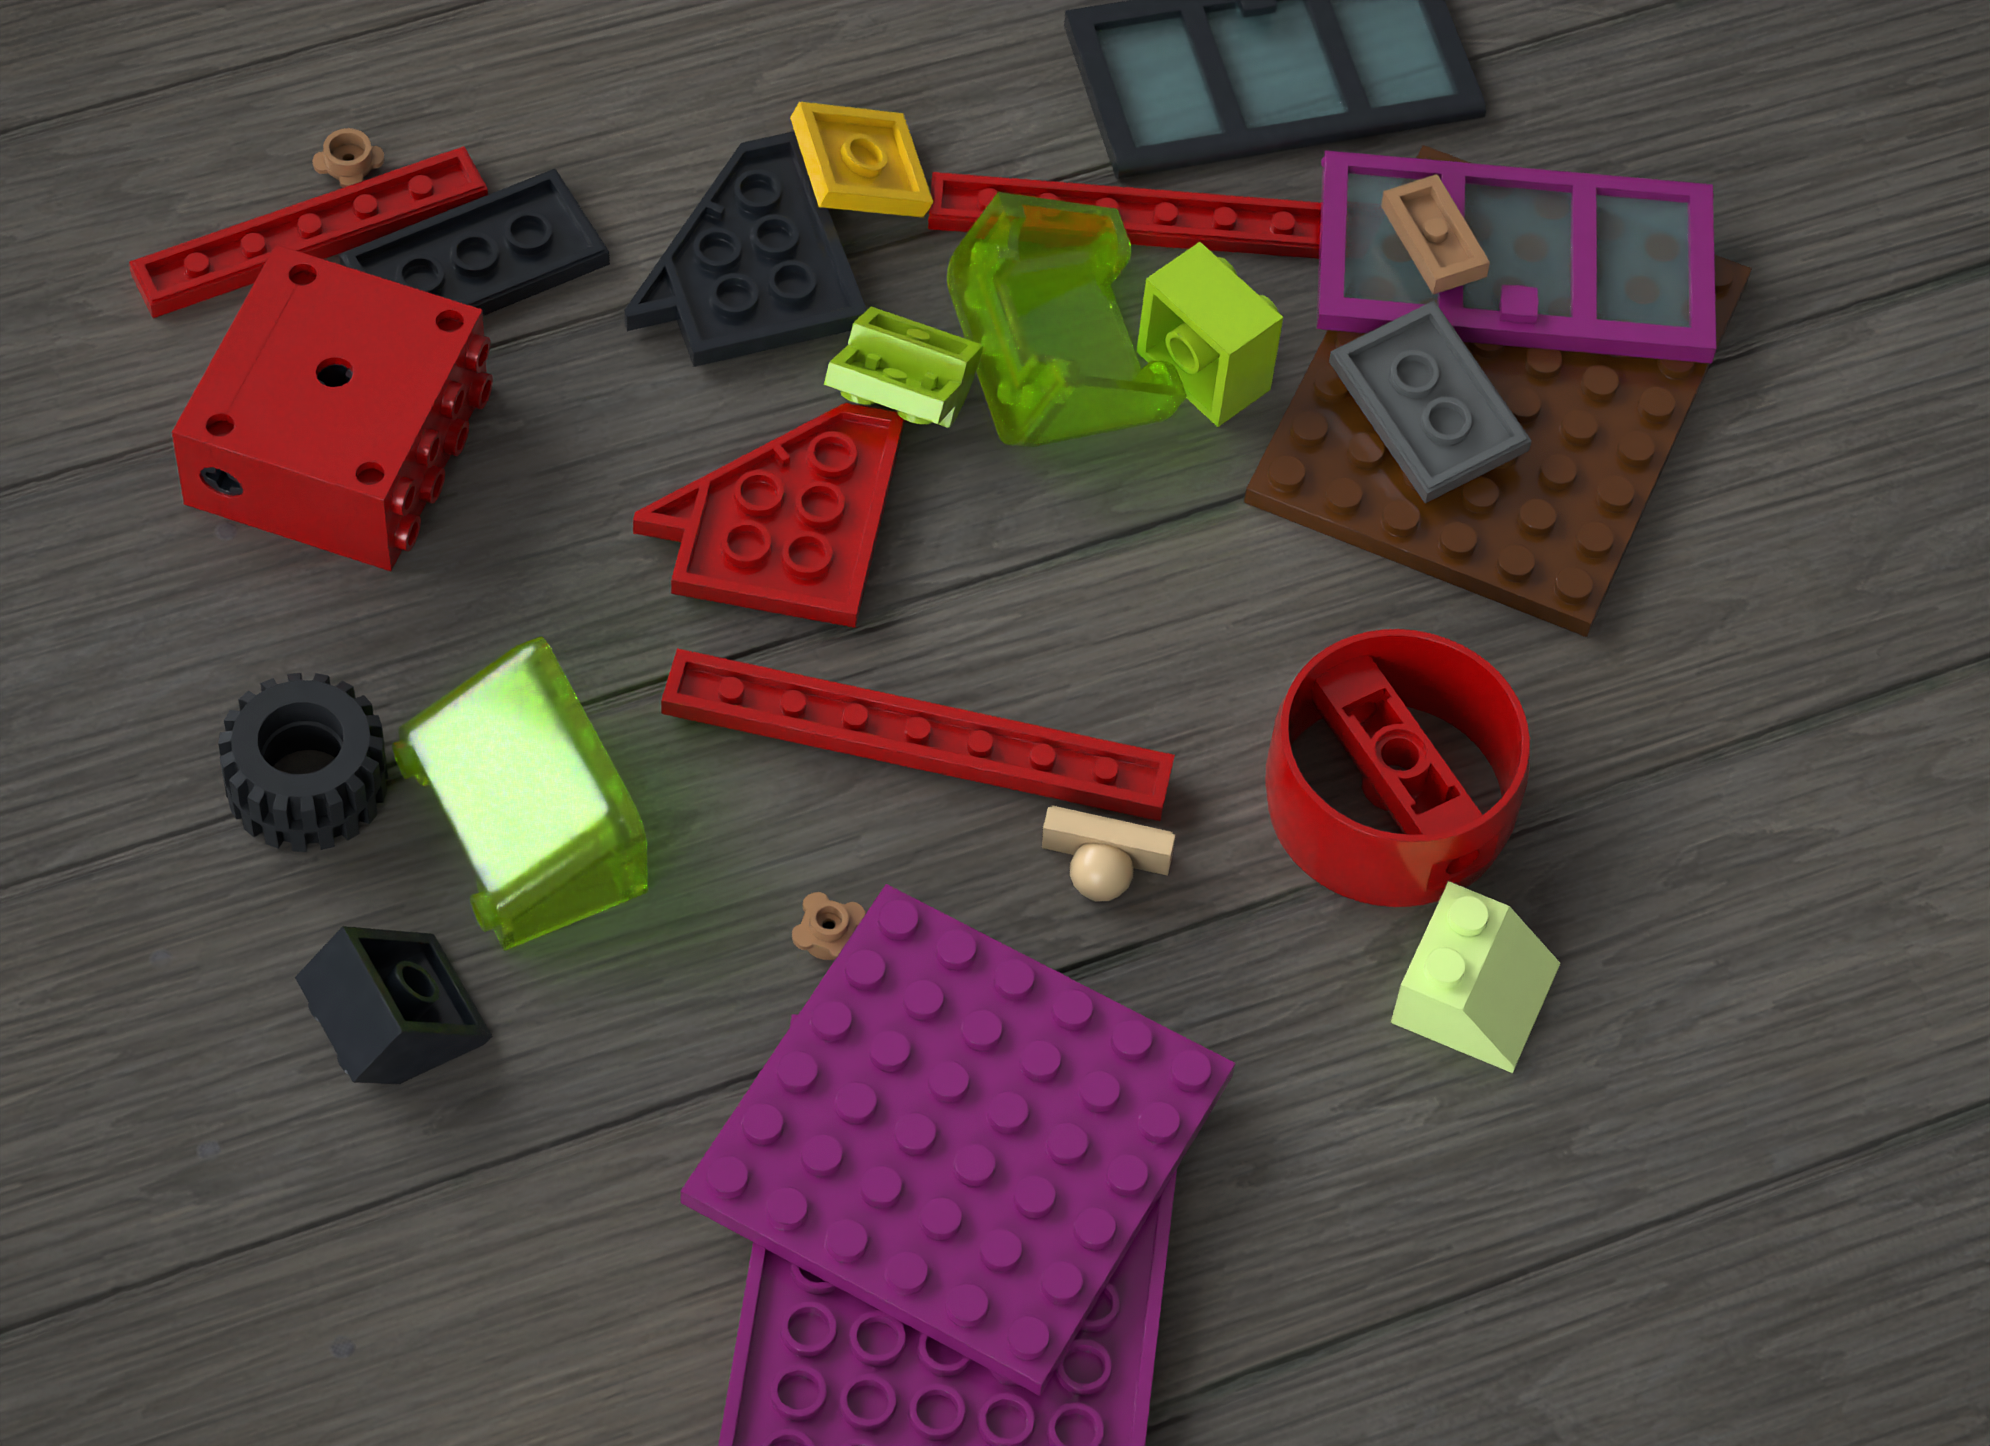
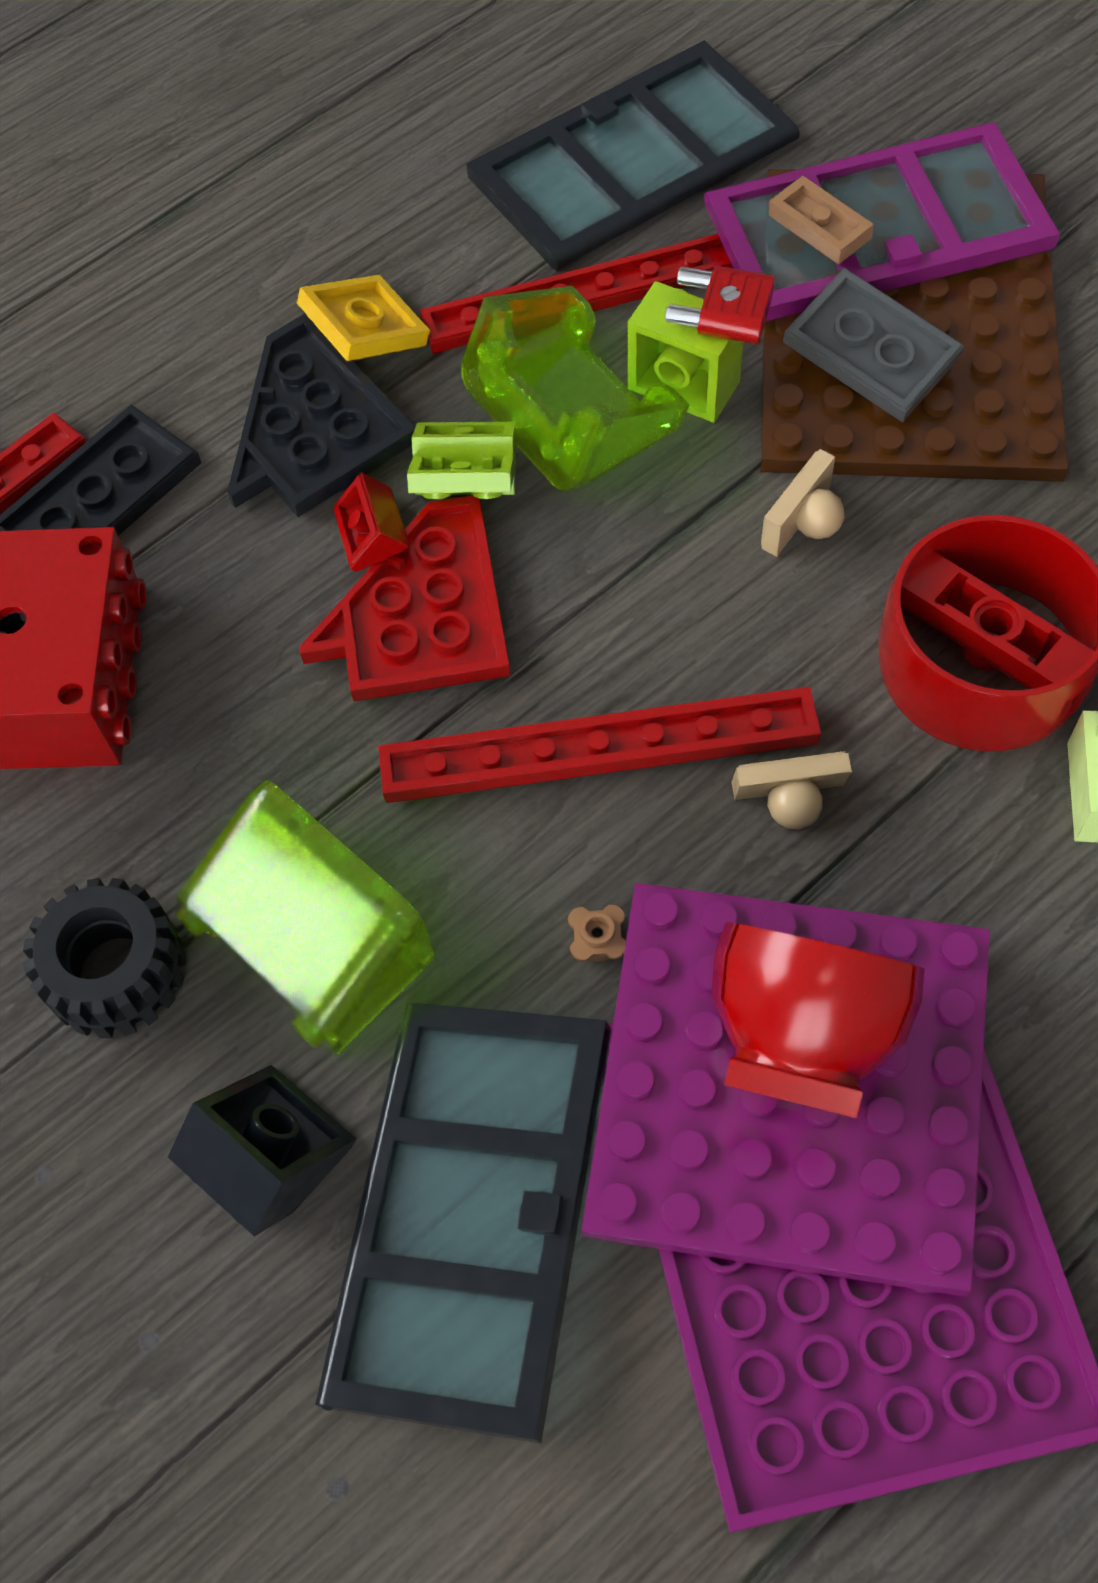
camera: 10 degrees left, 5 degrees up
none -> door [315,1003,611,1444]
none -> red slope [333,472,409,572]
none -> red piece [665,265,776,345]
none -> red plate [711,922,925,1118]
none -> tan tile [761,449,845,557]

